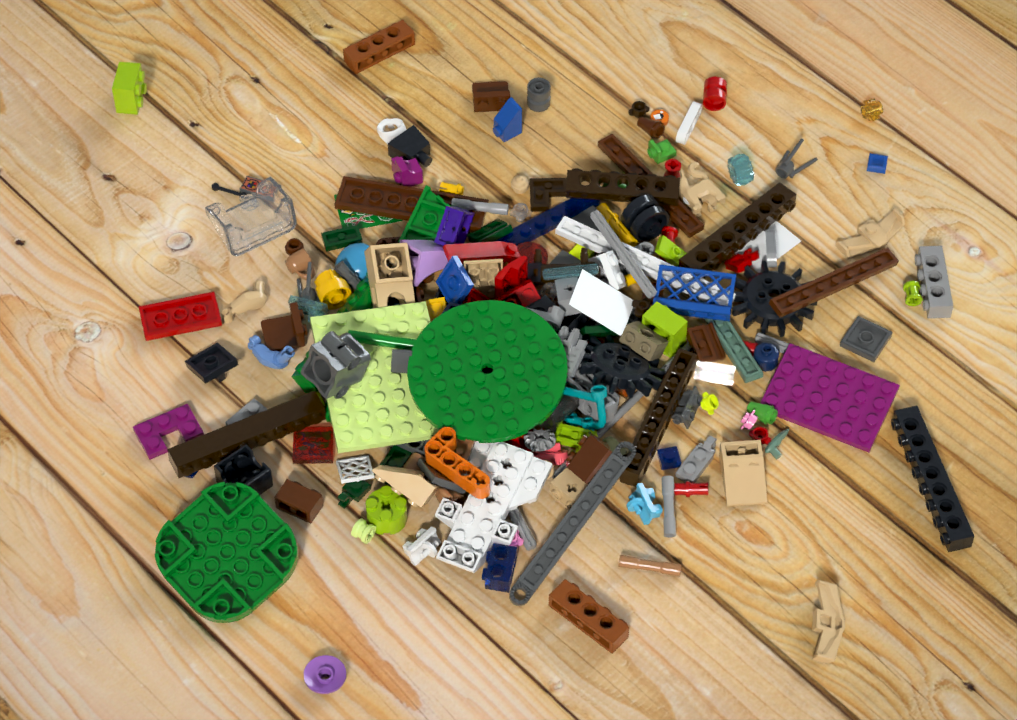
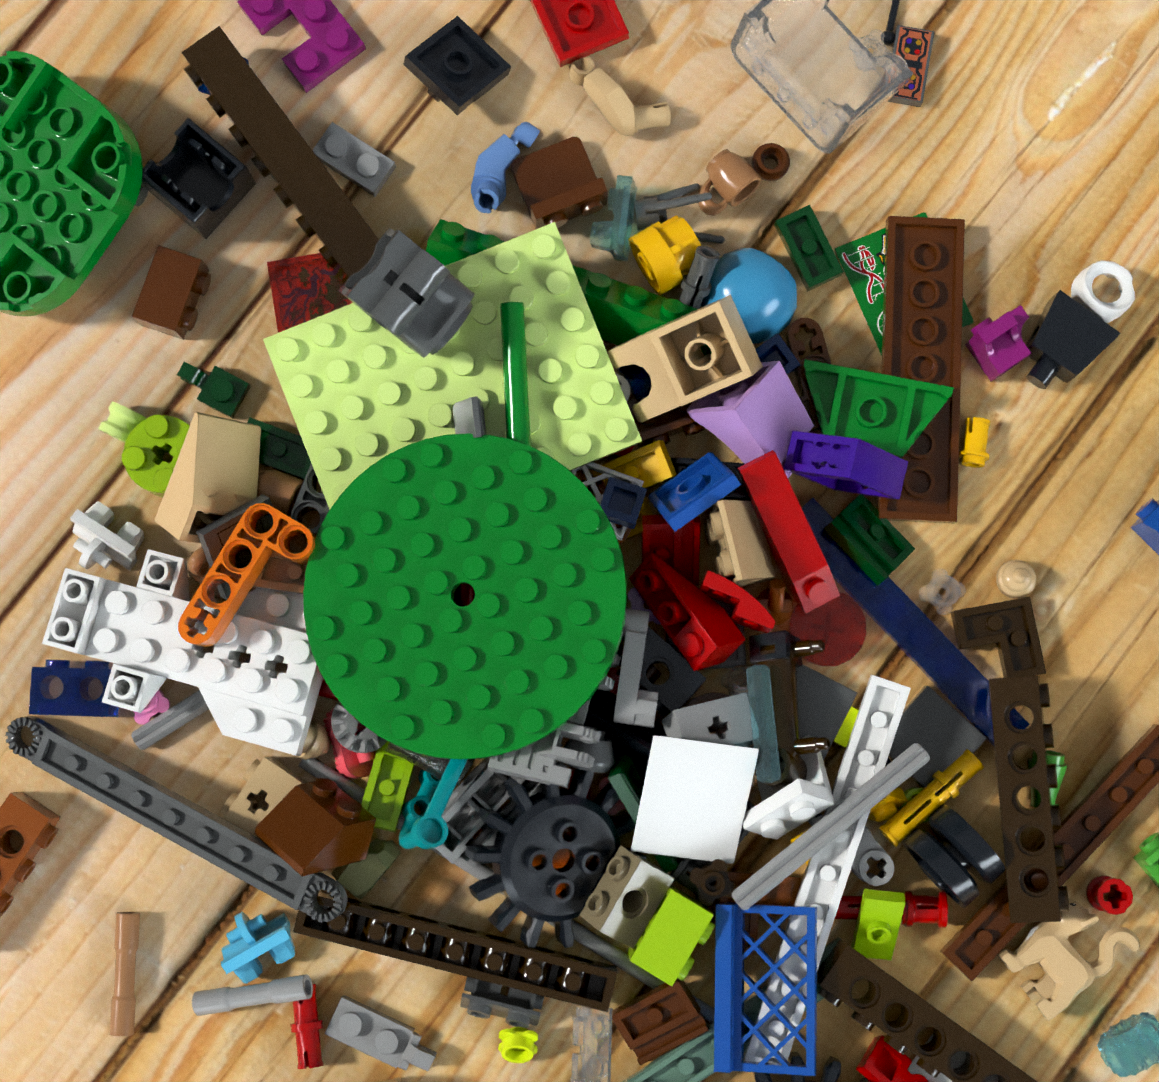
camera: 80 degrees right, 30 degrees up
white window [336,455,374,484] -> none
light grey piece [451,198,509,215] -> none
clear blue plate [657,446,682,470] -> none

